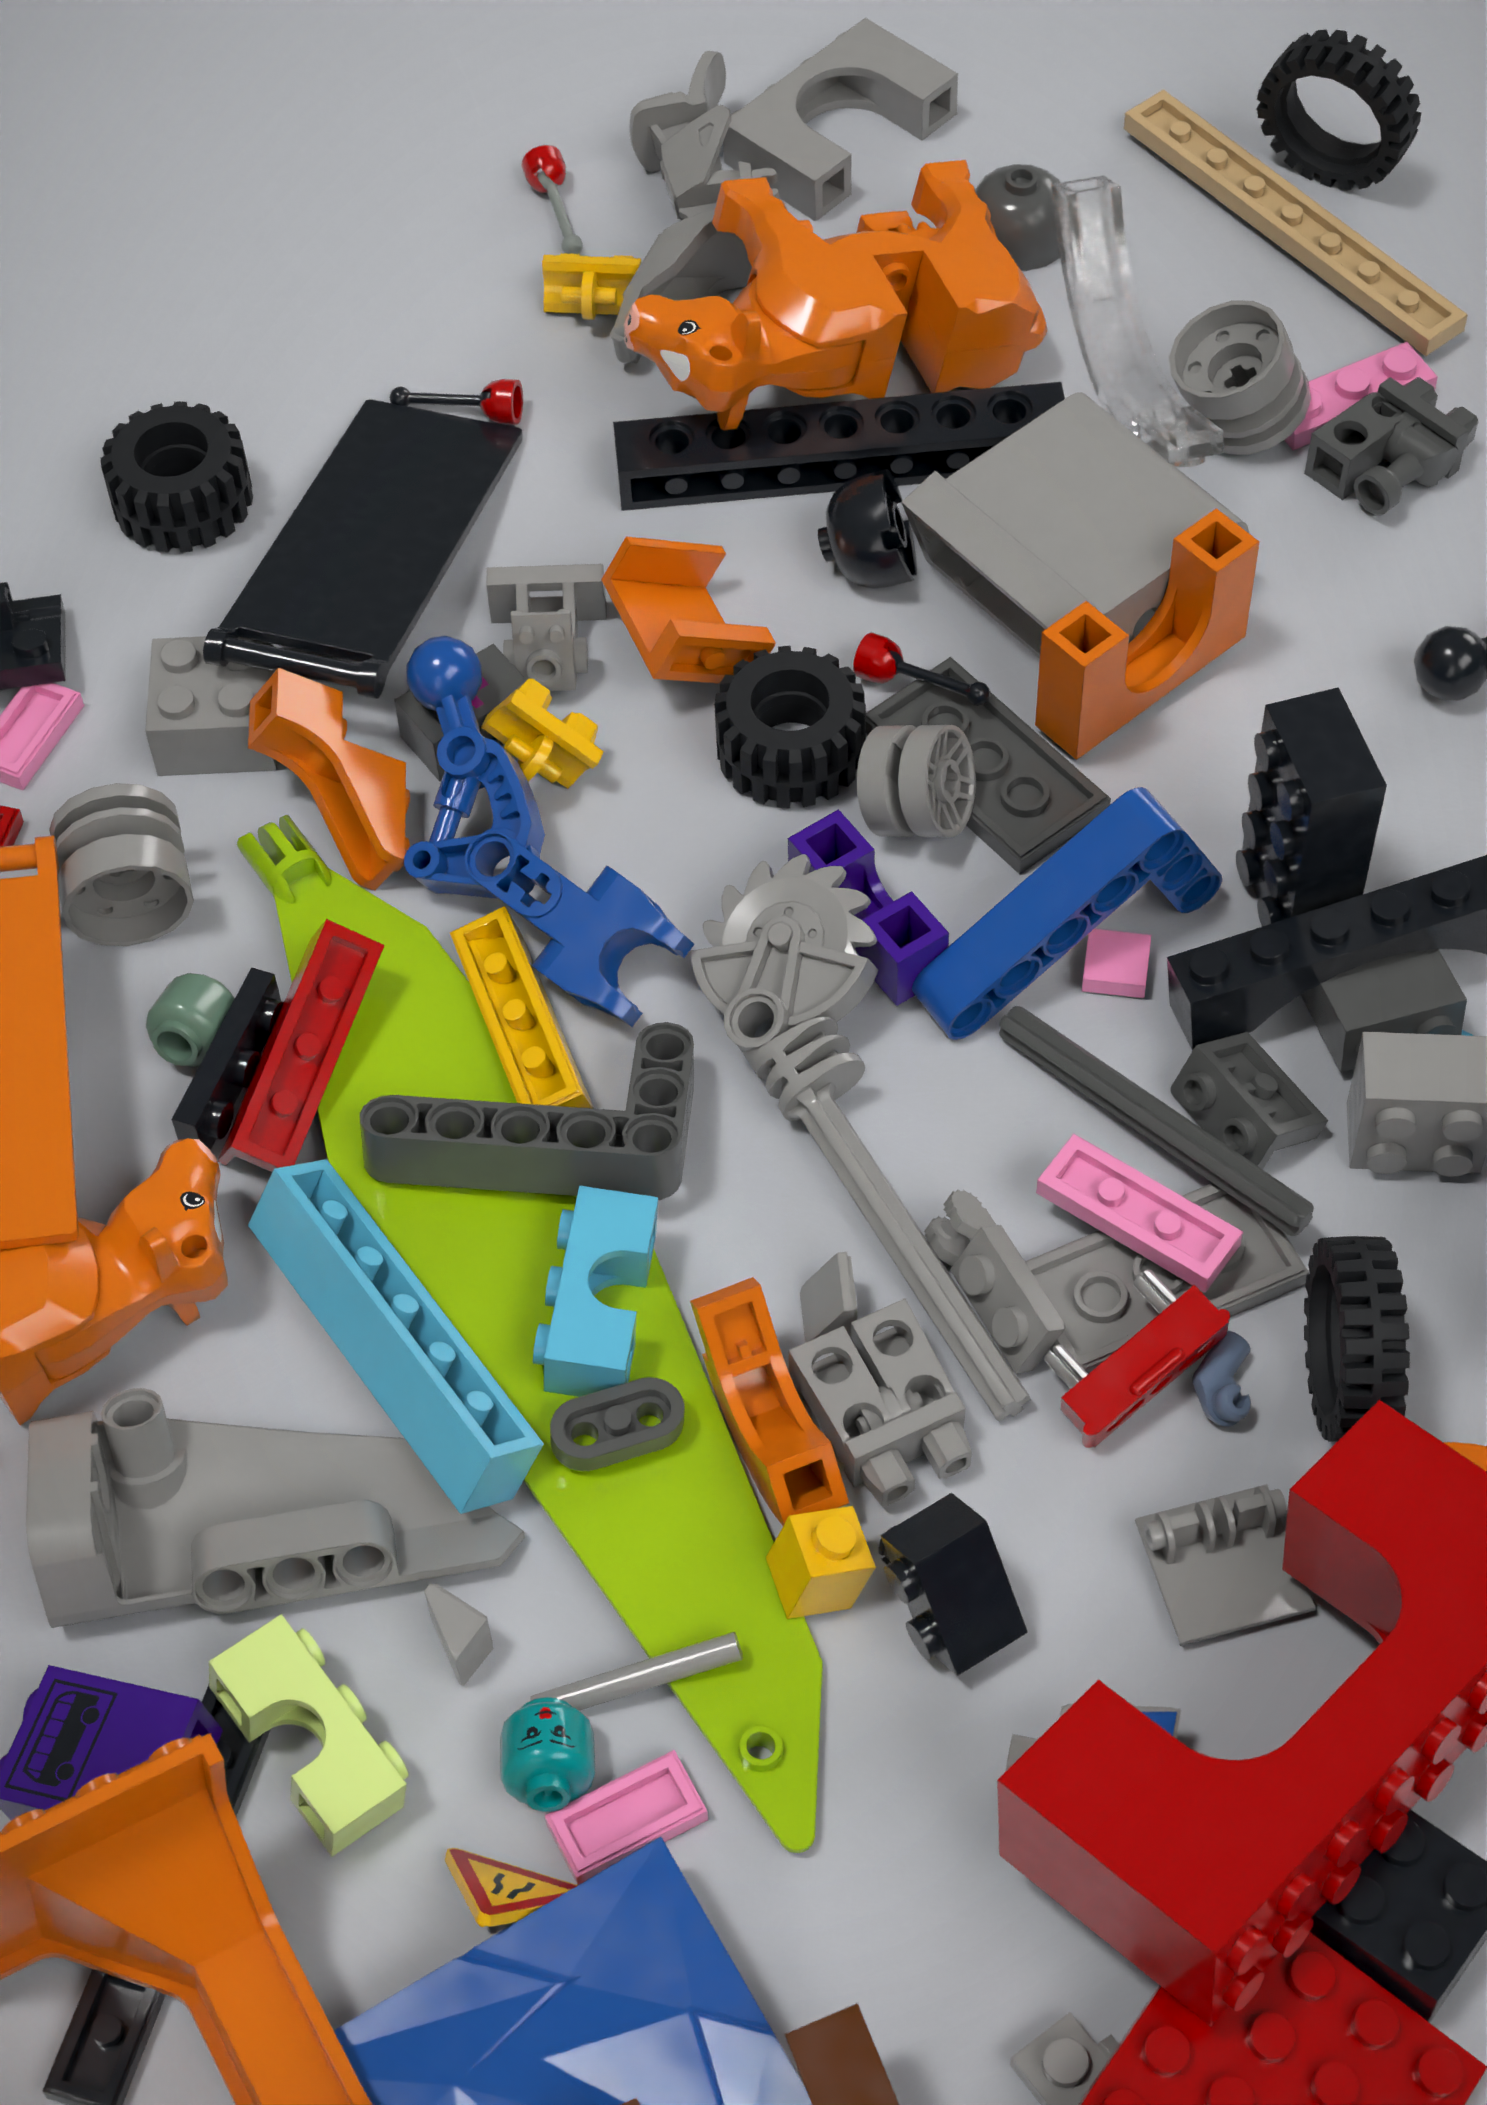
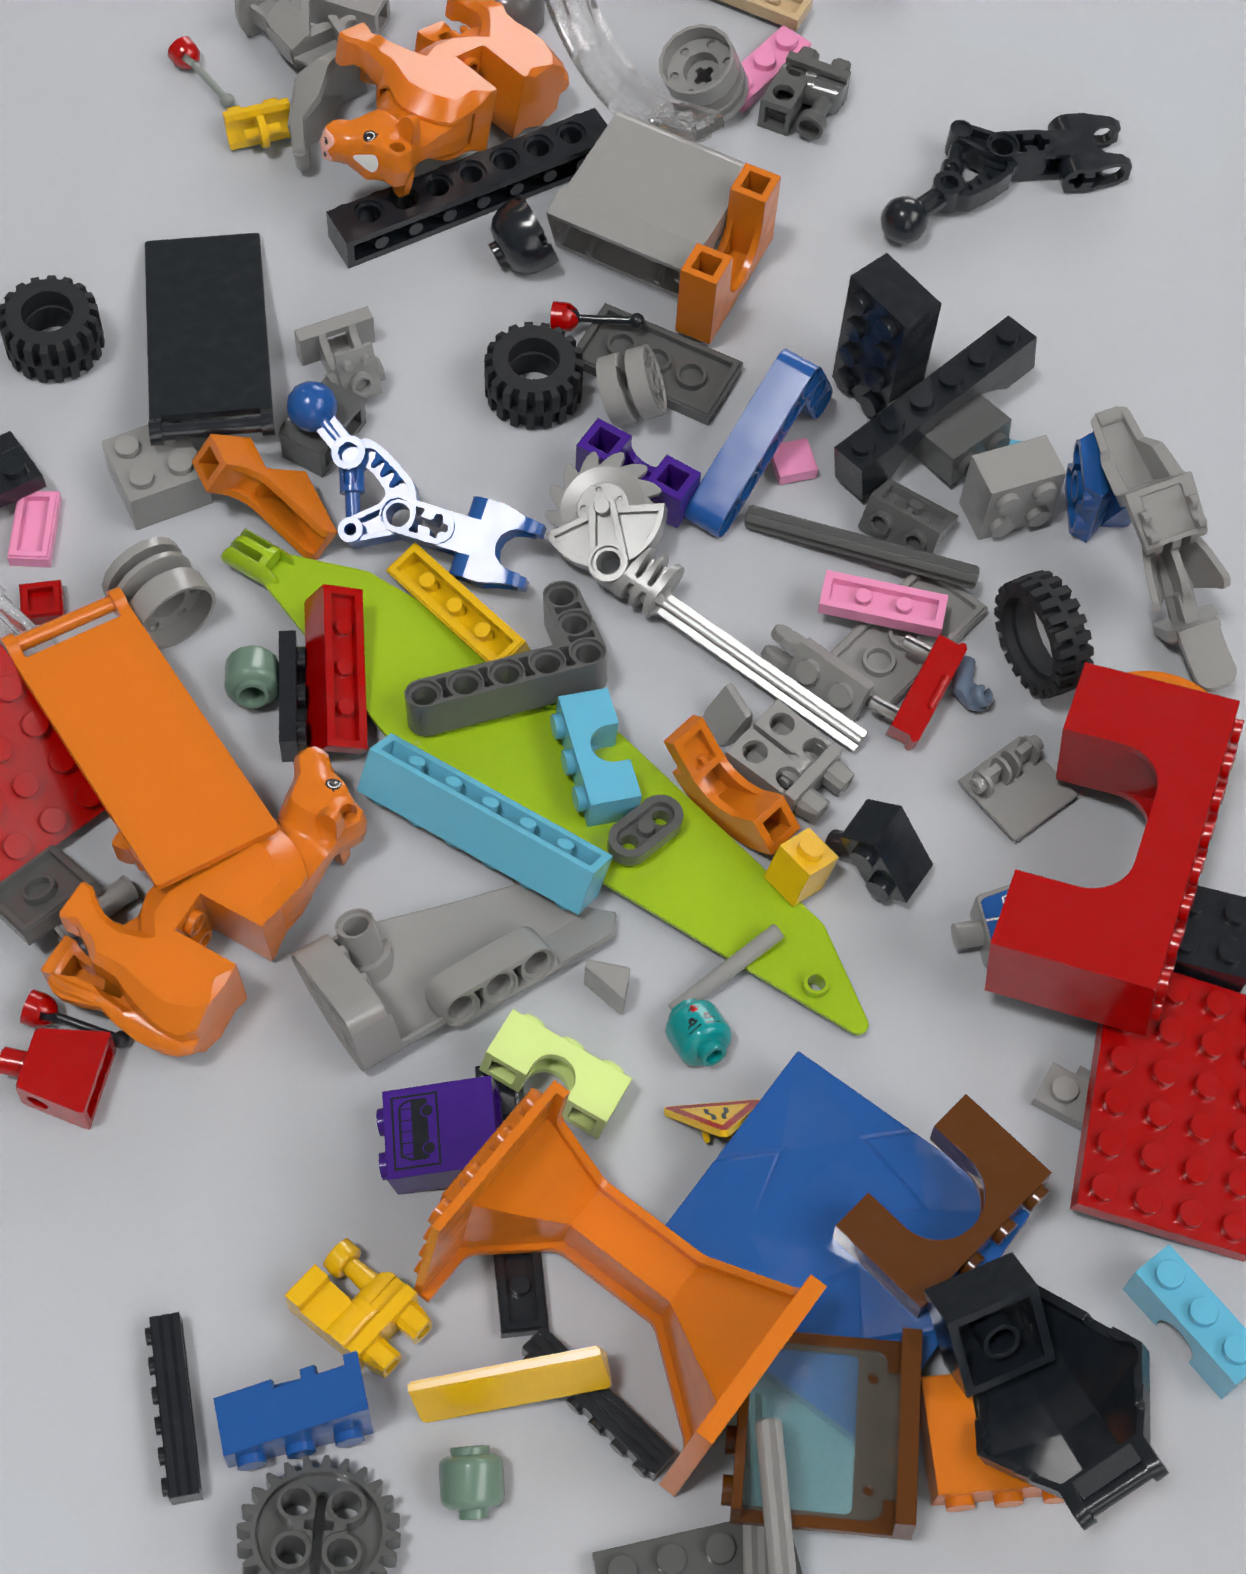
camera: 30 degrees left, 5 degrees up
hinge [389,379,523,425] -> none
yellow hips [481,679,604,789] -> none
bright pink tile [544,1750,708,1885] -> none
orange panel [601,536,776,684] -> none

